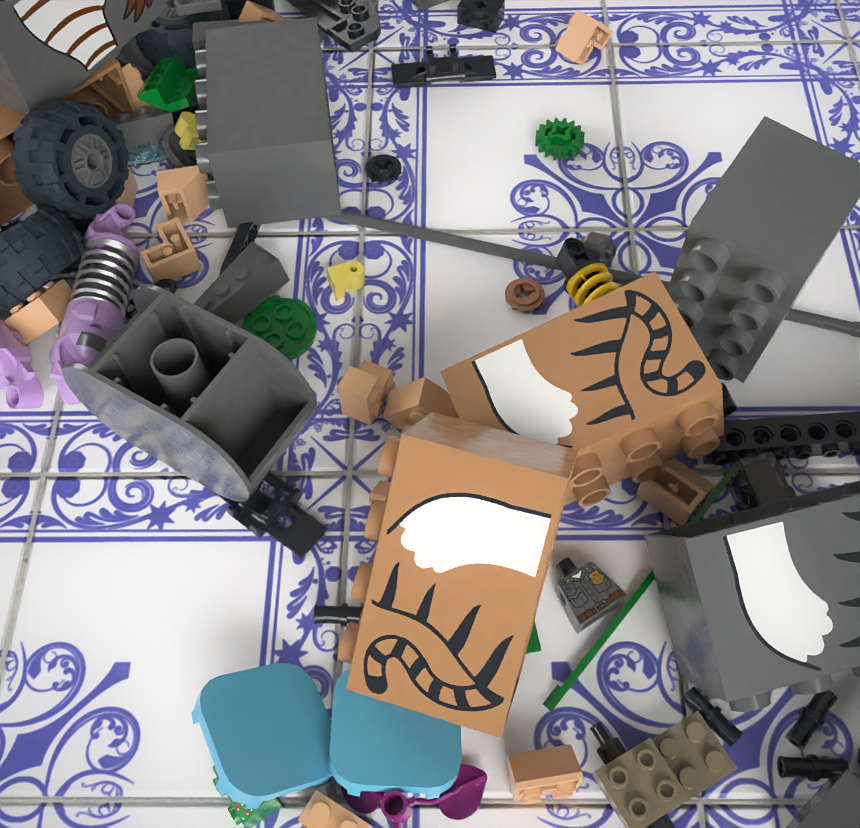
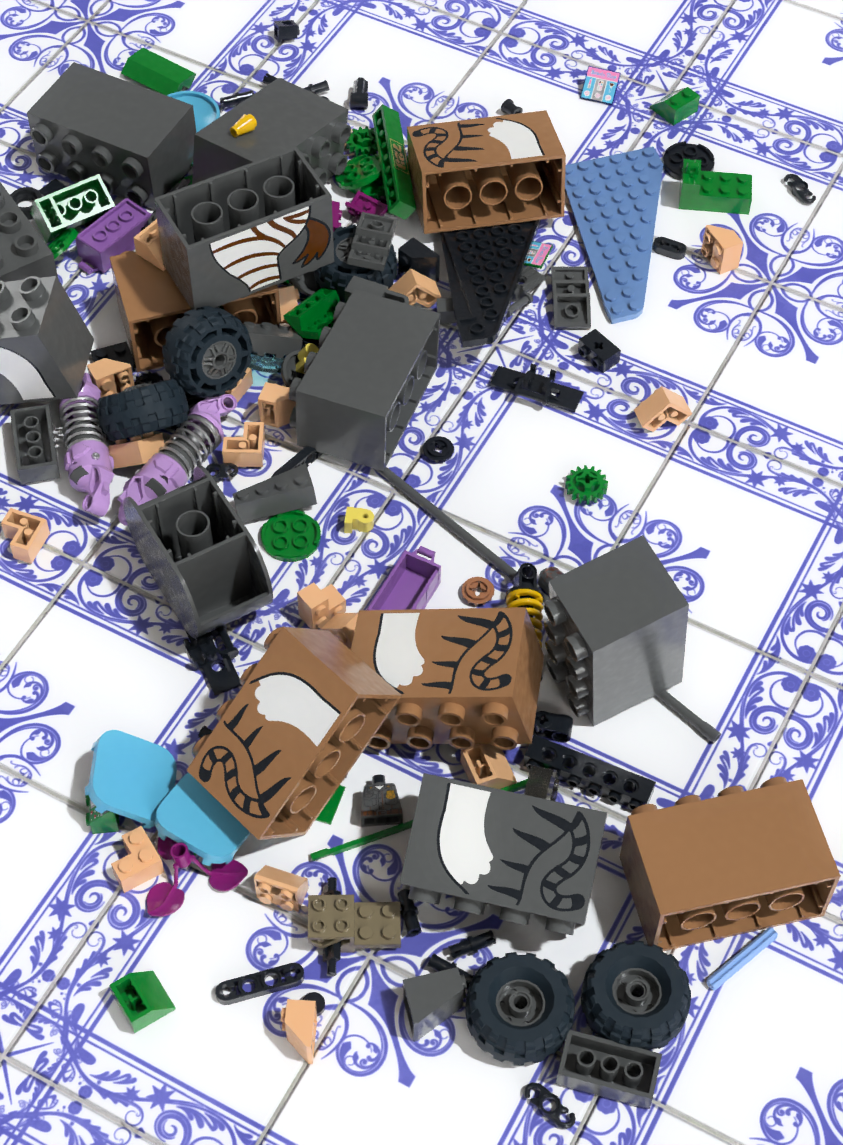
camera: 25 degrees right, 5 degrees down
none -> medium lavender container [367,546,441,610]

